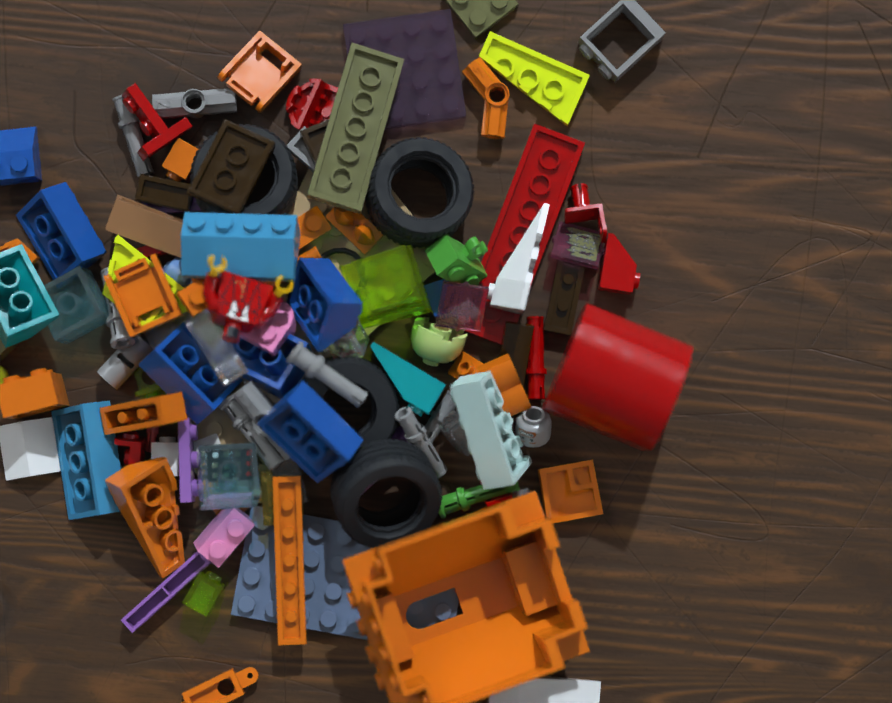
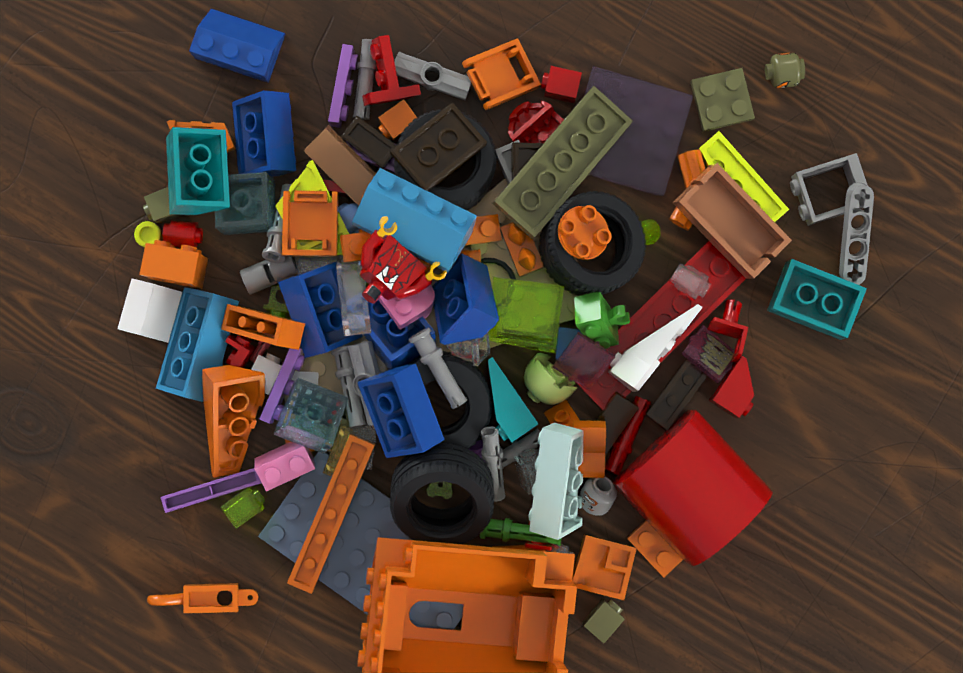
camera: 25 degrees right, 0 degrees up
none -> red brick [162,221,203,248]
none -> medium lavender plate [328,44,358,128]
none -> clear neon green plate [427,481,453,499]
none -> red brick [541,66,582,104]
none -> orange dish [558,205,612,260]
none -> olive brick [582,598,625,643]
none -> orange plate [627,520,683,578]
none -> clear neon green plate [641,219,661,245]
none -> clear brick [670,263,711,300]
none -> nougat piece [673,163,792,279]
none -> teal brick [767,259,867,340]
none -> light grey beam [839,182,874,285]

